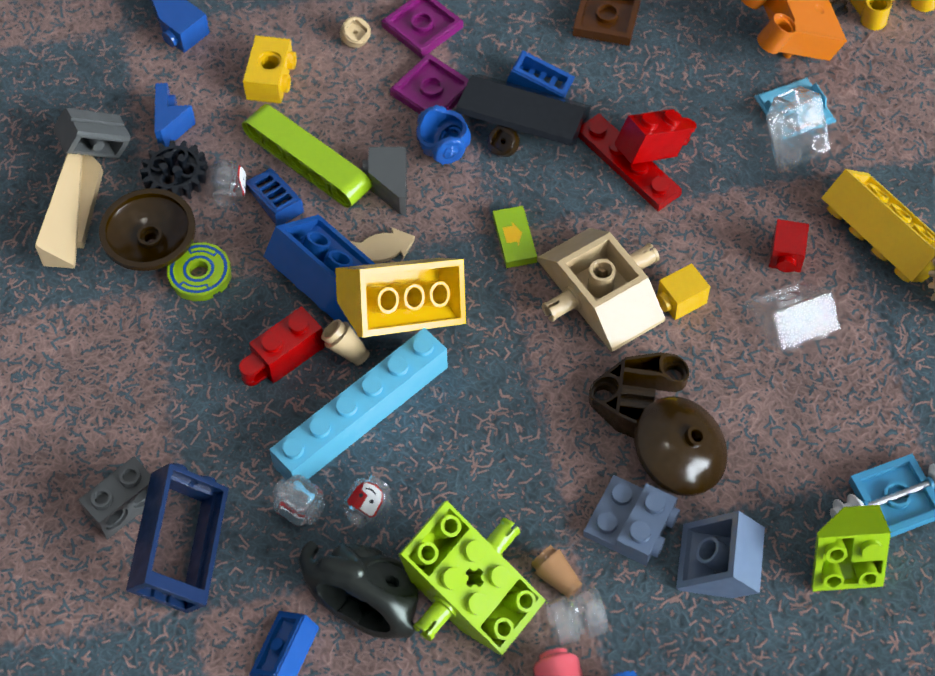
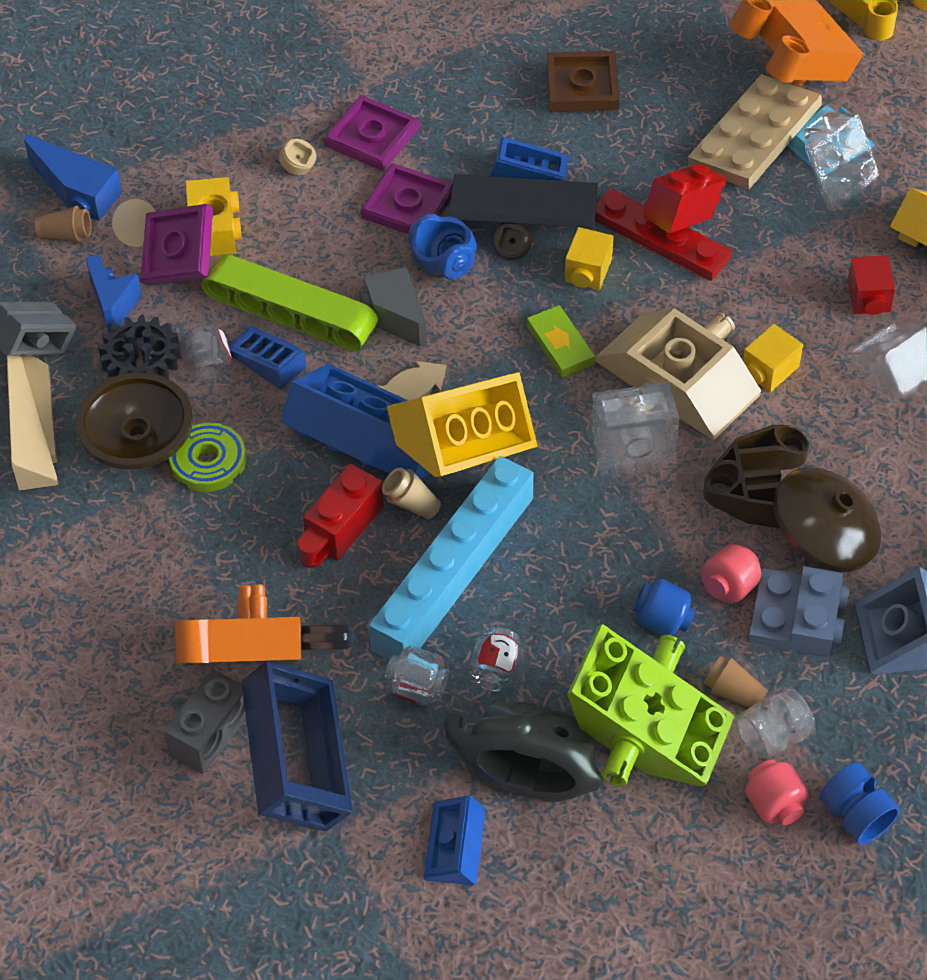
camera: 15 degrees left, 5 degrees down
none -> medium nougat cone [35,206,92,242]
none -> tan sticker [112,199,156,247]
none -> magenta tile [140,204,213,285]
none -> orange piece [175,584,355,663]
none -> yellow brick [565,227,613,290]
none -> clear slope [591,382,679,479]
none -> blue head [632,578,696,636]
none -> tan plate [688,74,822,189]
none -> coral head [701,544,762,604]

